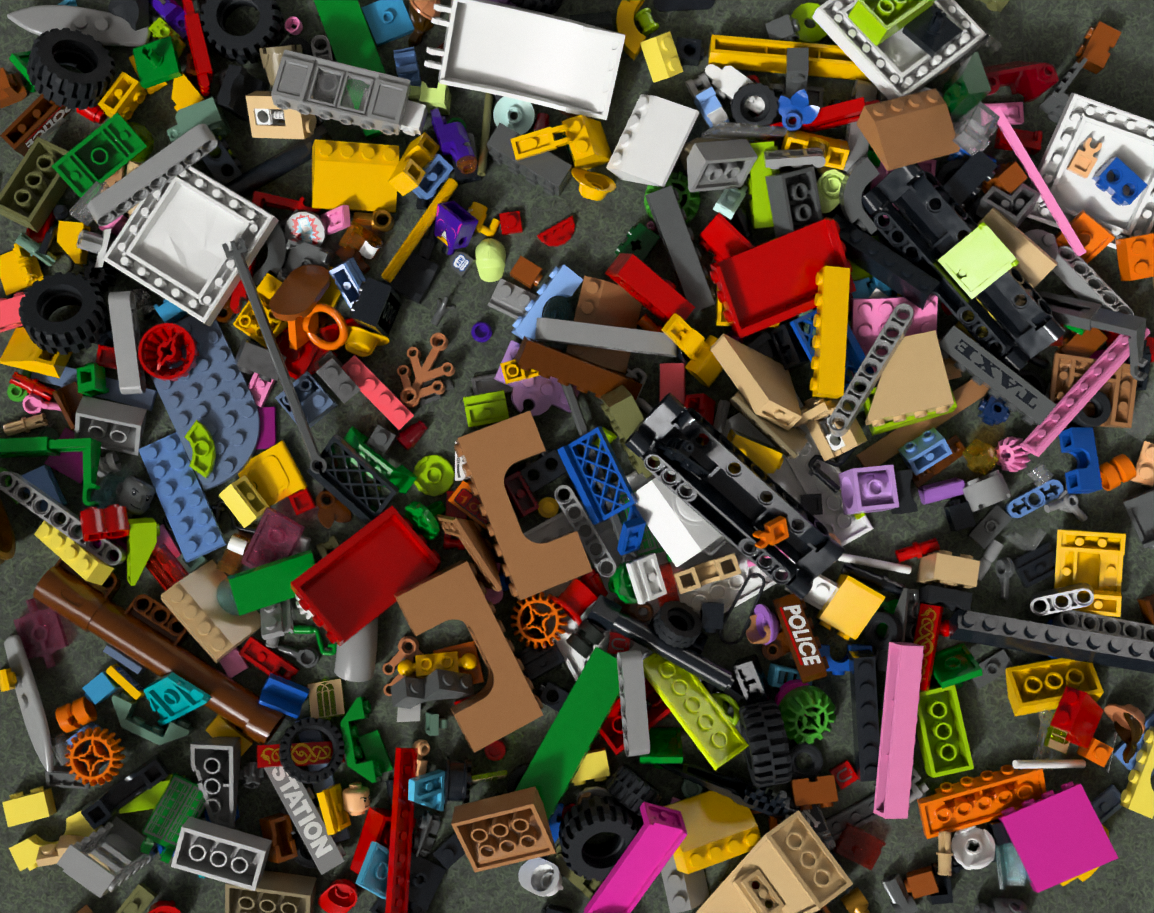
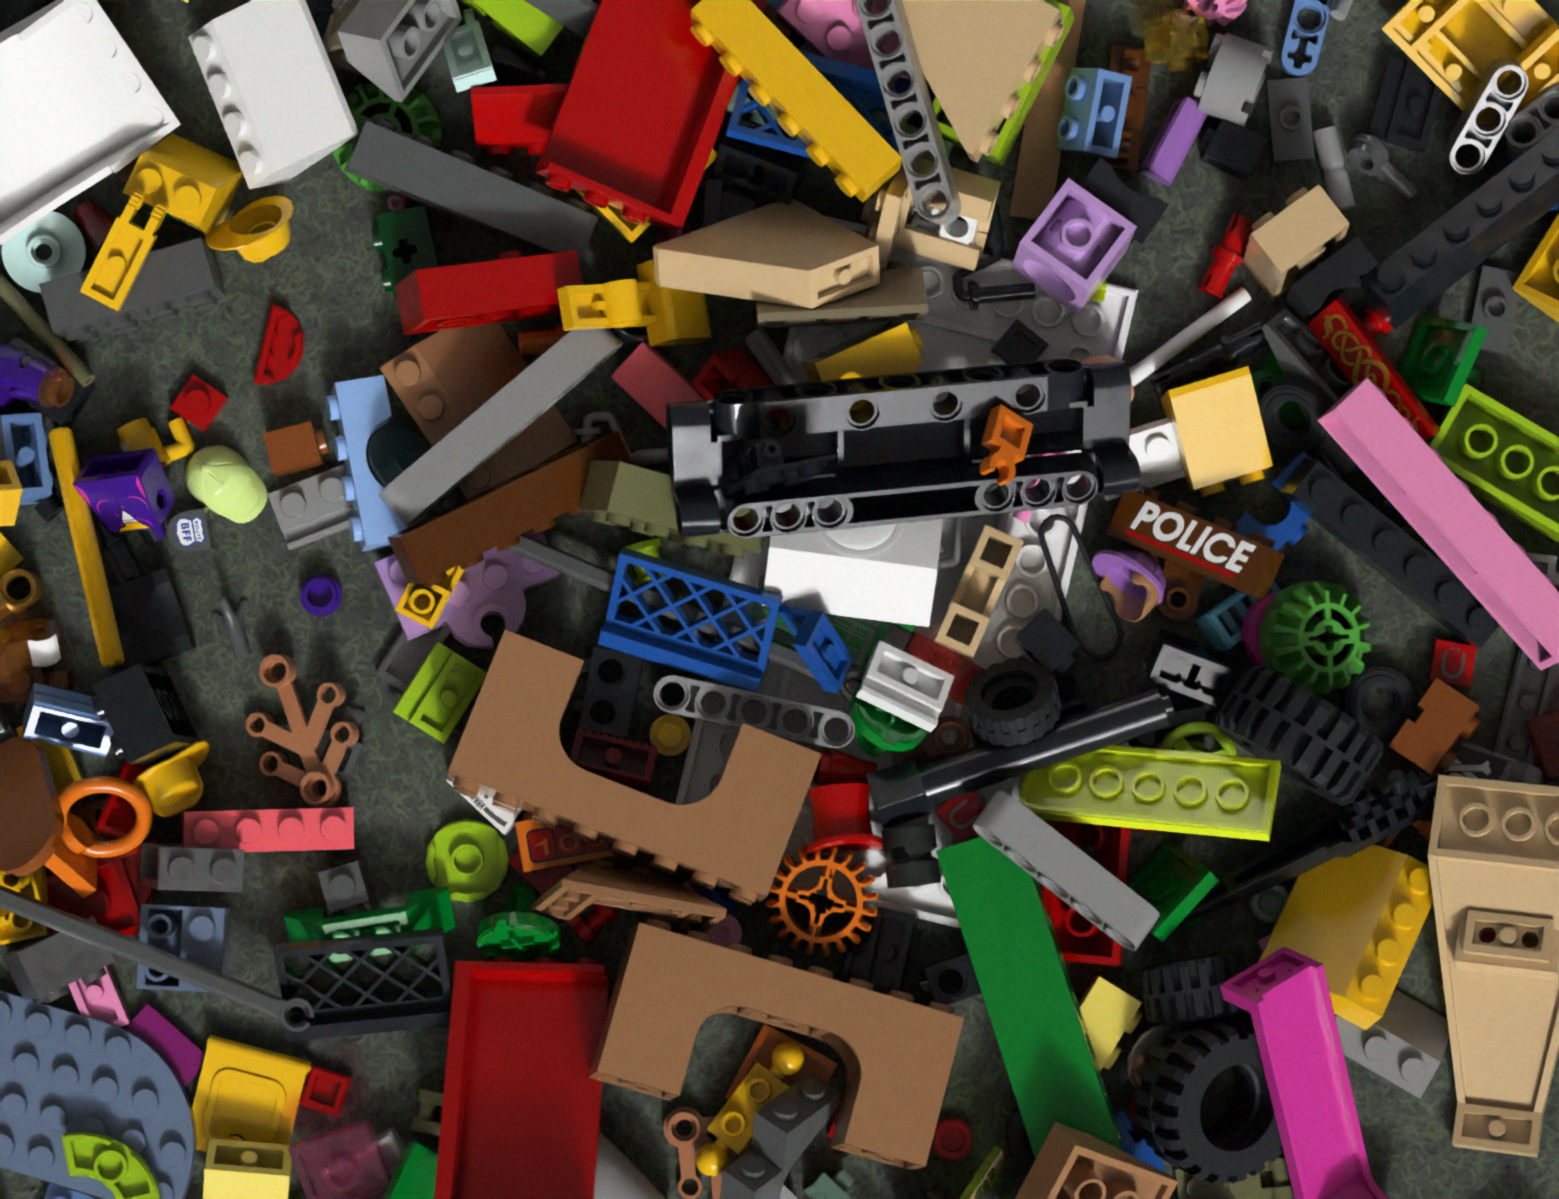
camera: 50 degrees left, 0 degrees up
reddish brown plate [316,490,351,529] -> none
dark red cone [397,420,428,450] -> none
clear panel [1001,528,1046,550] -> none

